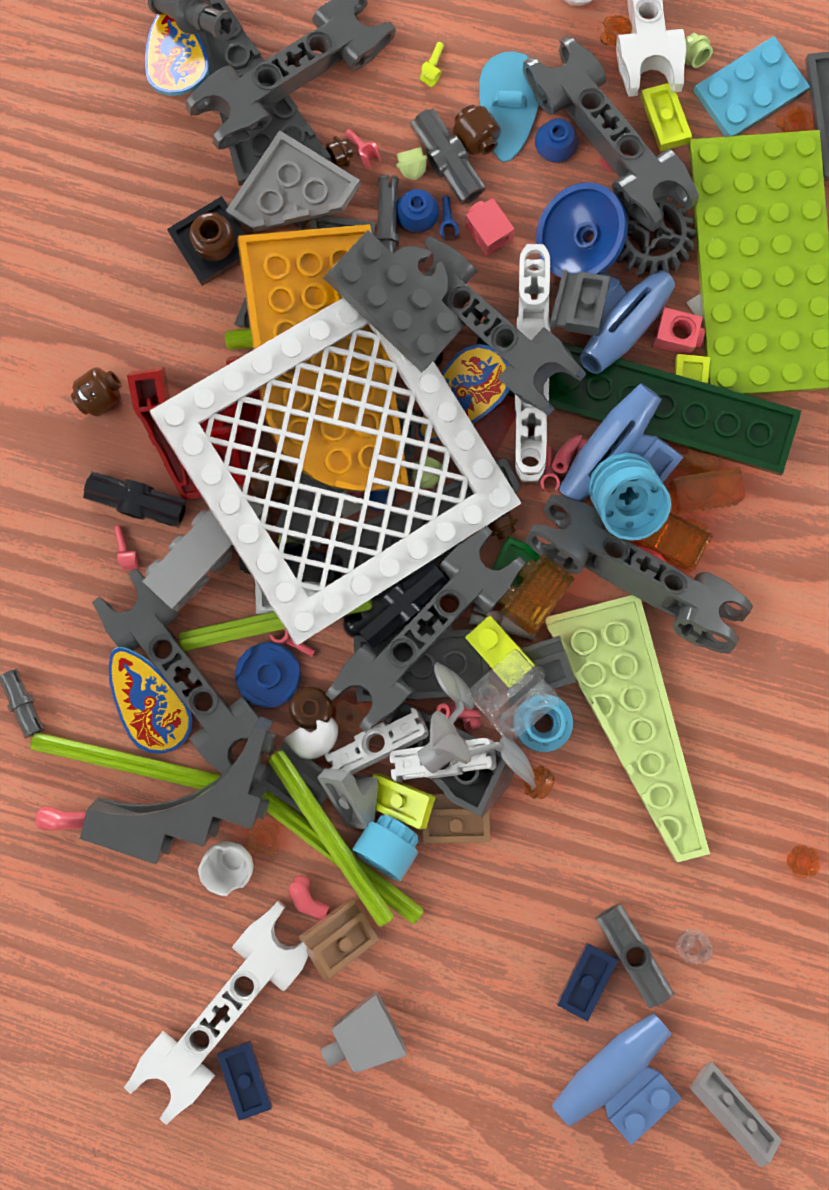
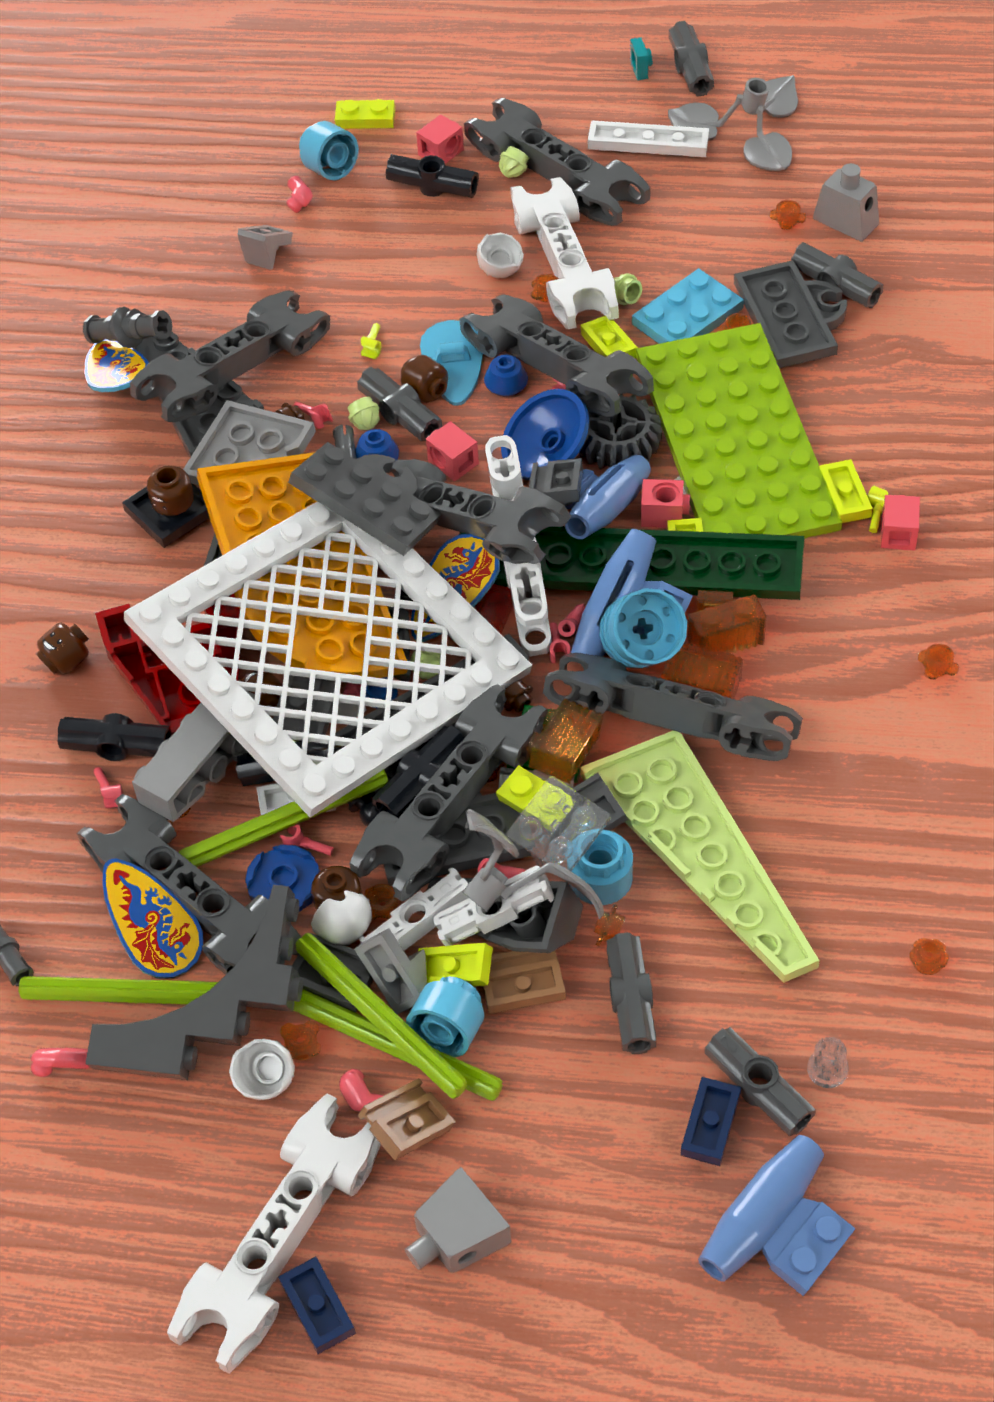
camera: 10 degrees left, 30 degrees down
blue hand [439,196,459,240] -> none
light grey plate [690,1062,782,1167] -> none
none -> dark grey piece [607,932,656,1054]

